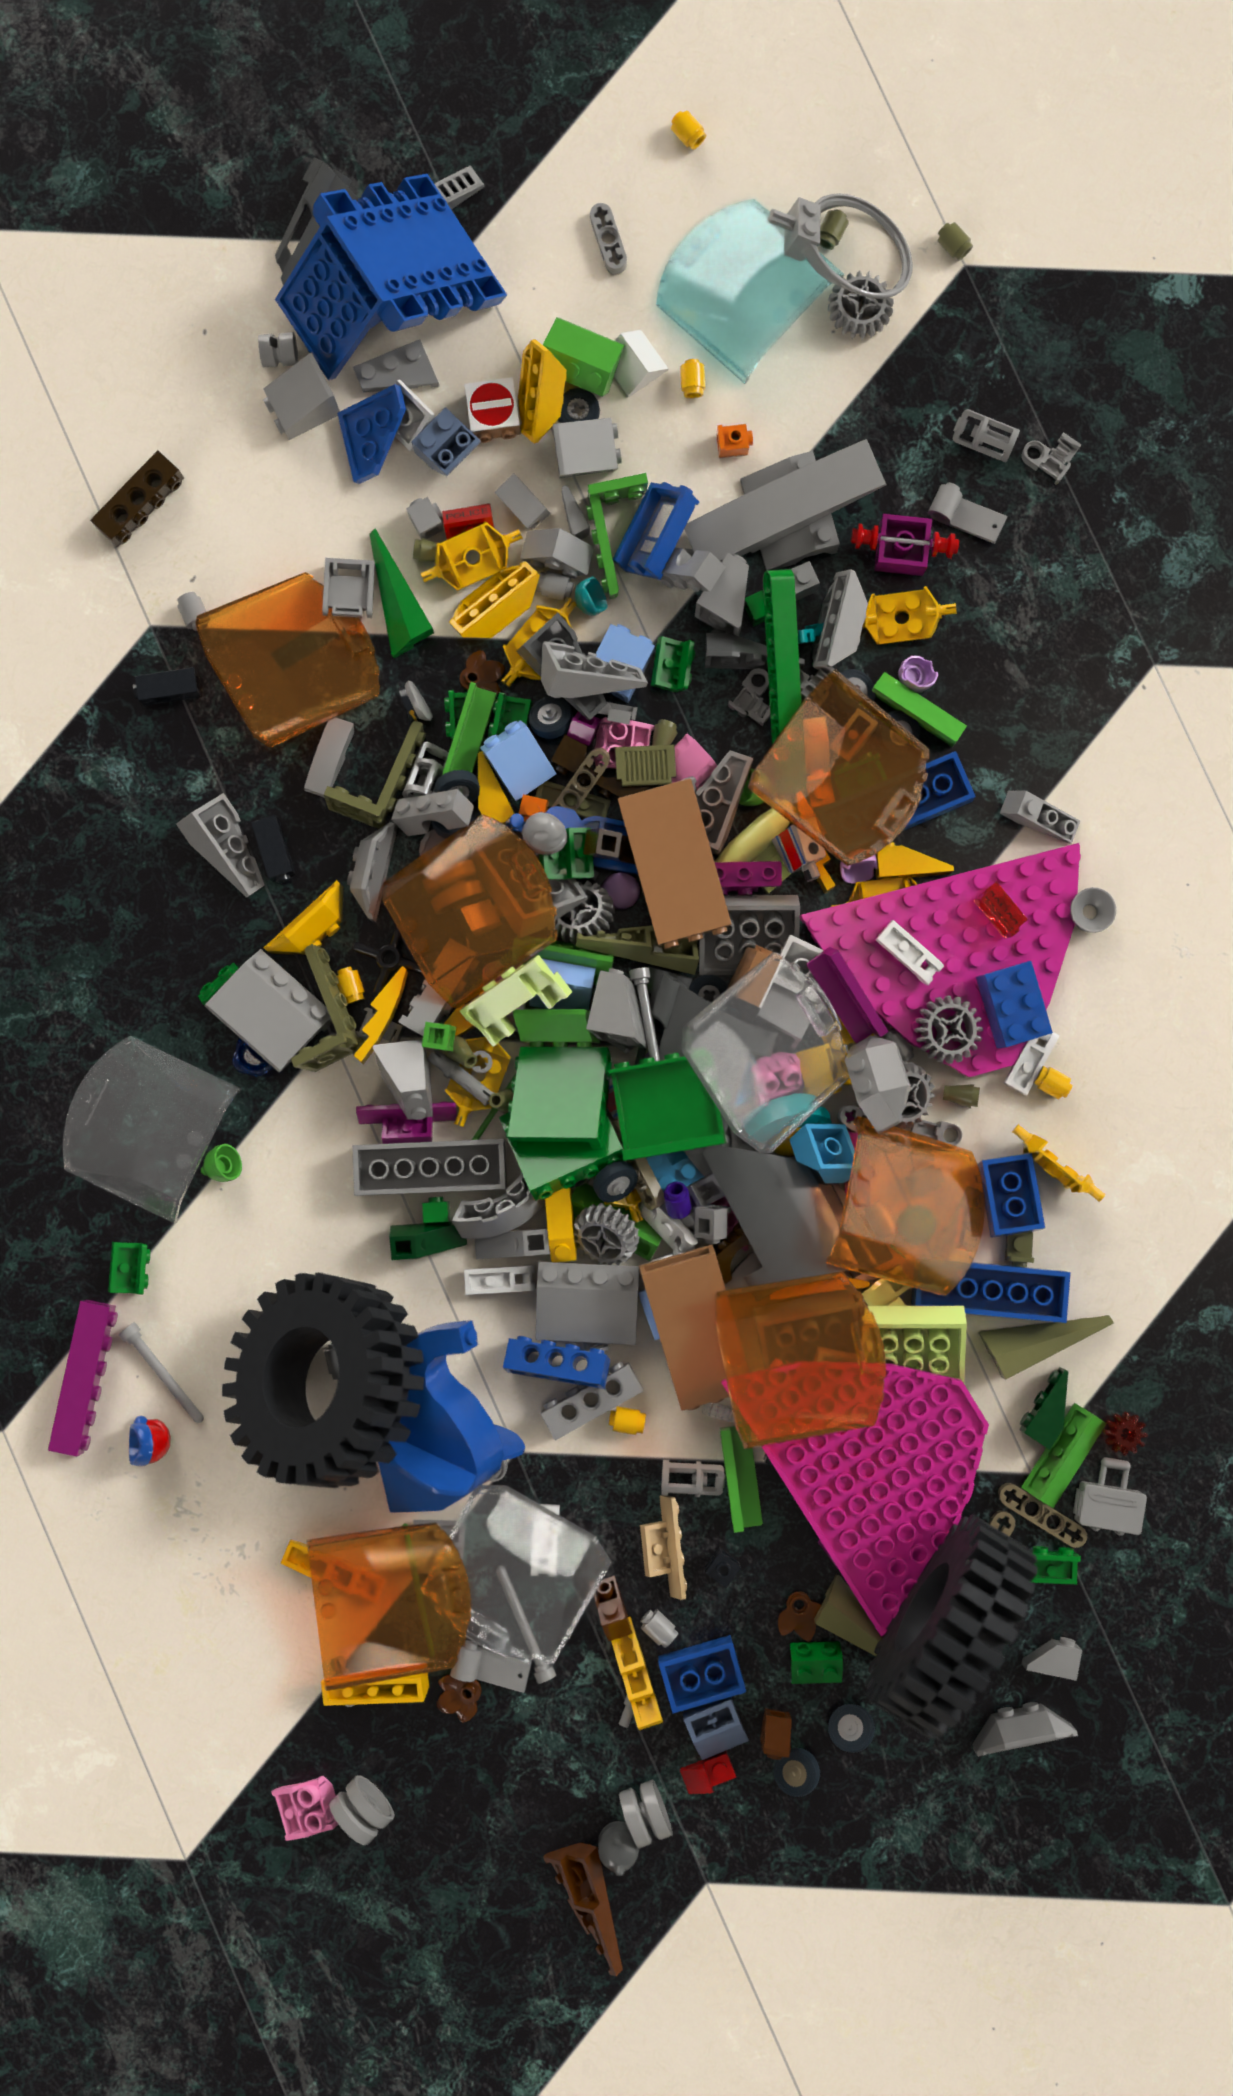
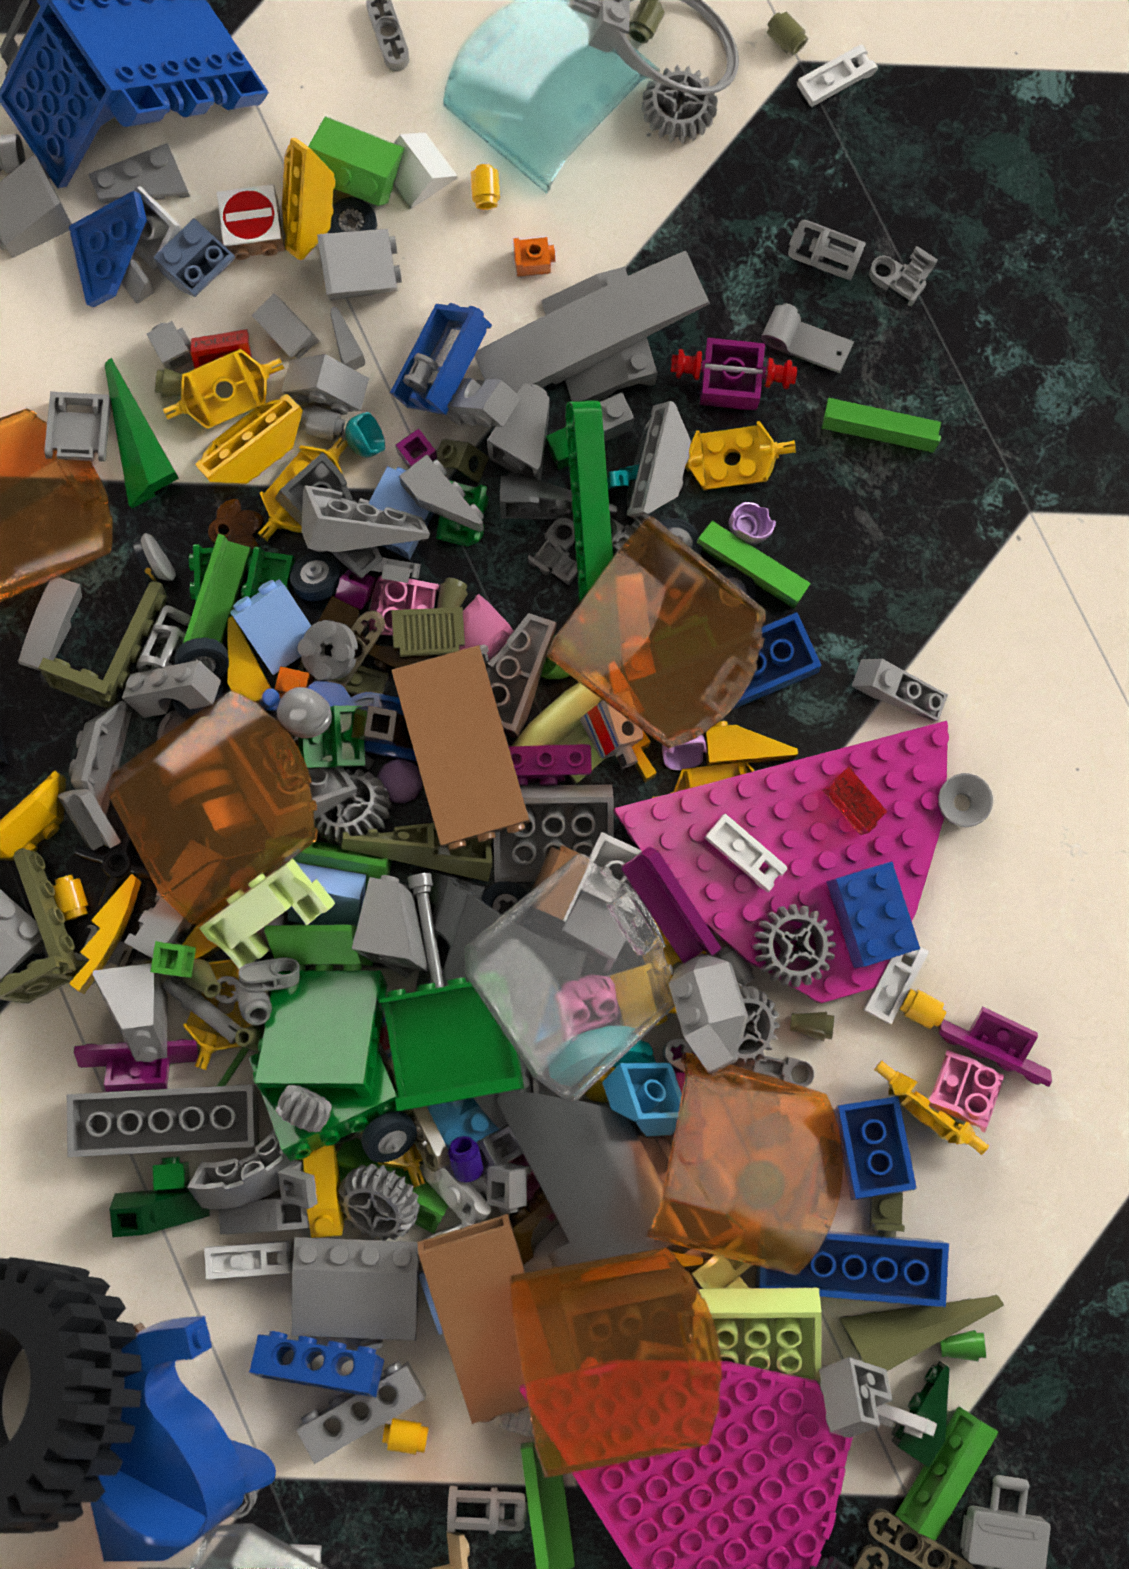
camera: 10 degrees left, 5 degrees down
bright green bracket [586,473,648,599] -> none
clear red gear [1103,1411,1148,1456] -> none
none -> light grey slope [58,789,121,850]
none -> light grey slope [122,259,154,303]
none -> light grey brick [236,986,272,1025]
none -> light grey piece [239,957,300,993]
none -> light grey gear [276,1085,332,1132]
none -> light grey bracket [278,1160,318,1209]
none -> light grey plate [298,620,358,680]
none -> magenta plate [395,428,437,468]
none -> light grey slope [399,455,484,532]
none -> light grey bush [403,353,439,392]
none -> olive bracket [435,439,489,482]
none -> white plate [797,45,878,107]
none -> light grey brick [819,1357,893,1438]
none -> bright green panel [822,398,941,452]
none -> white plate [876,1404,937,1439]
none -> bright pink slope [929,1050,1005,1133]
none -> magenta bracket [939,1006,1052,1087]
none -> bright green cone [940,1330,986,1362]

